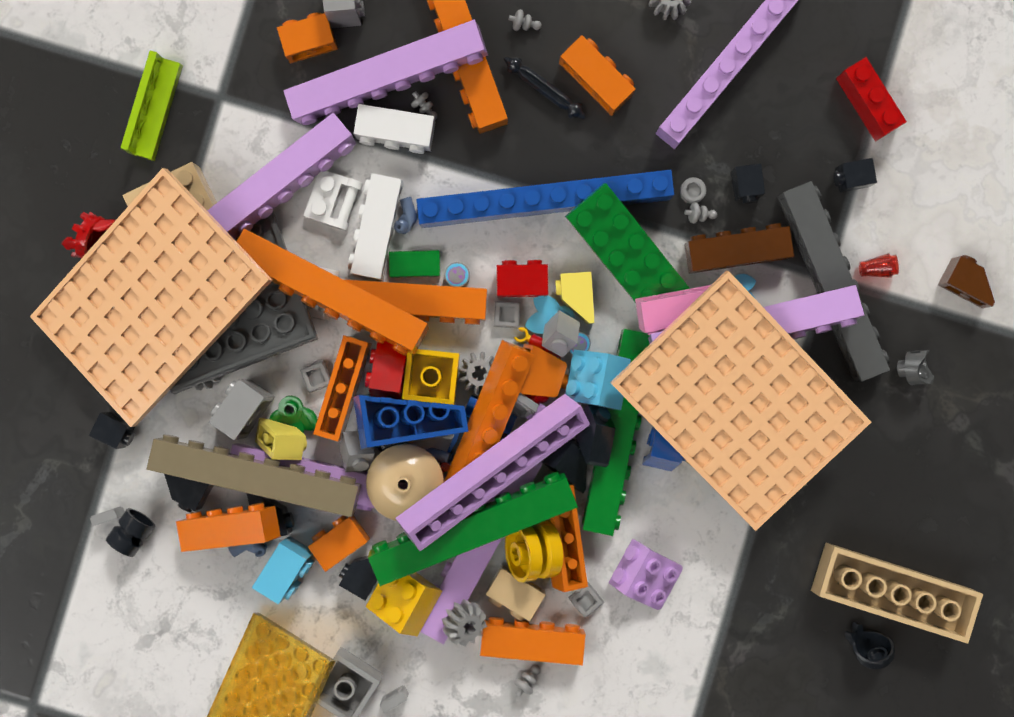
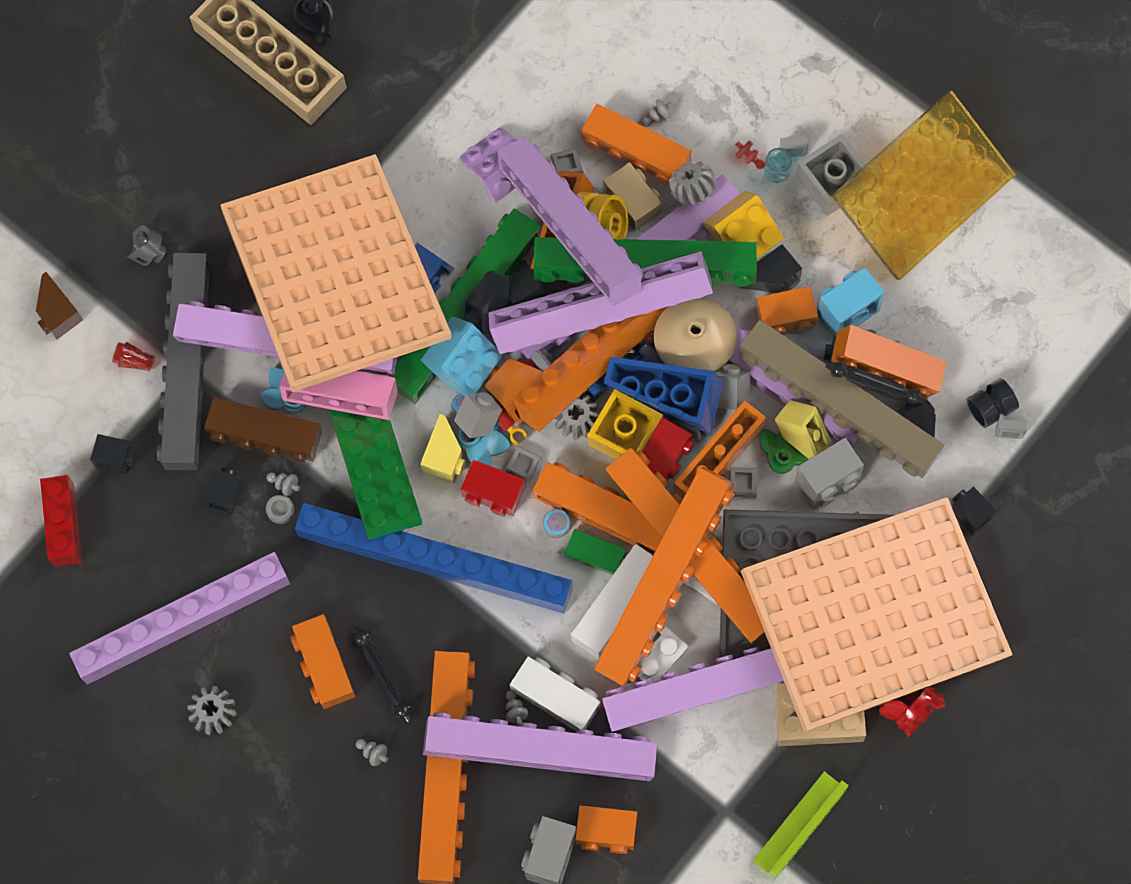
camera: 150 degrees left, 15 degrees down
sand blue arm [394,197,417,234] -> none
none -> lavender brick [498,136,643,306]
none -> orange brick [594,467,735,686]
none -> clear red hair [735,140,765,169]
none -> clear light blue wheel [764,148,792,183]
none -> black wheel [825,361,926,405]

